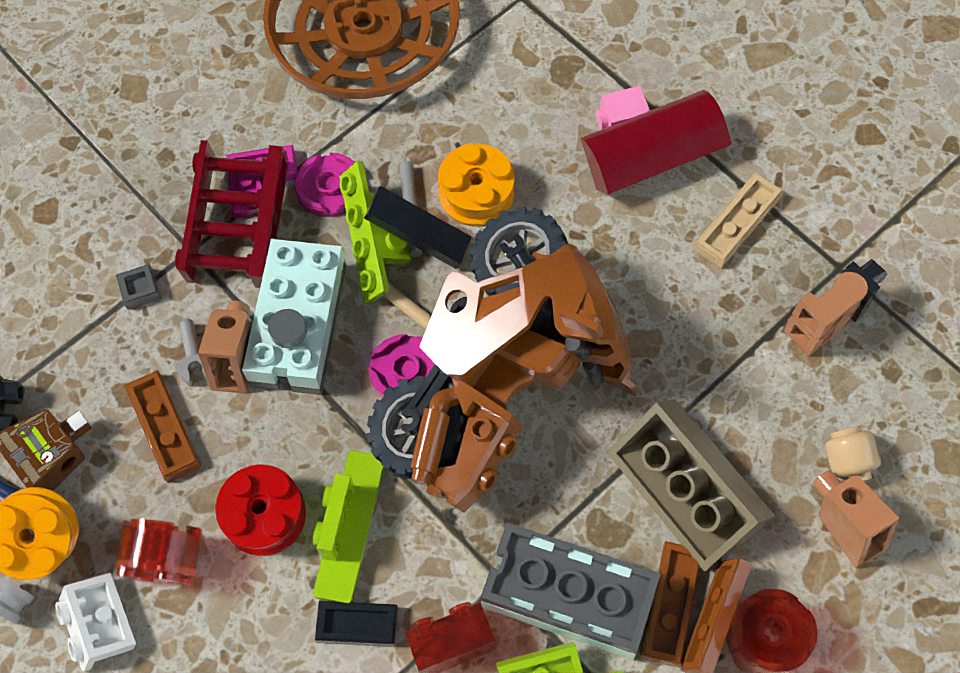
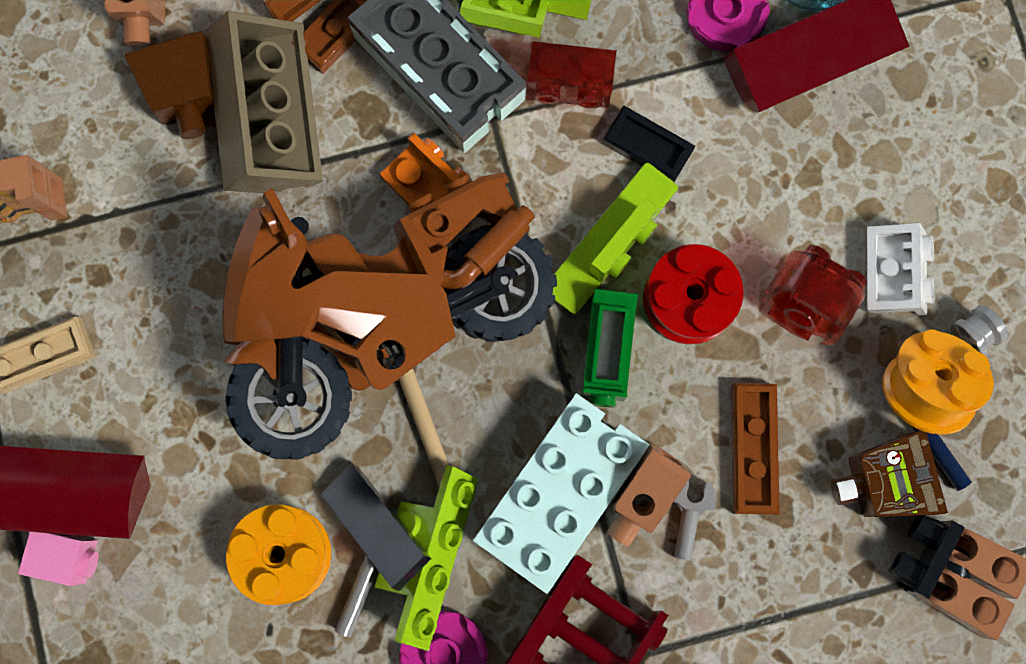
camera: 155 degrees left, 15 degrees up
dark grey tile [116,264,162,310] -> none
dark grey tile [268,309,307,348] -> none
dark pink tile [369,334,435,398] -> none
tan head [824,425,881,481] -> none
none -> reddish brown torso [125,31,215,139]
none -> orange bracket [379,133,472,205]
none -> green window [581,289,638,408]

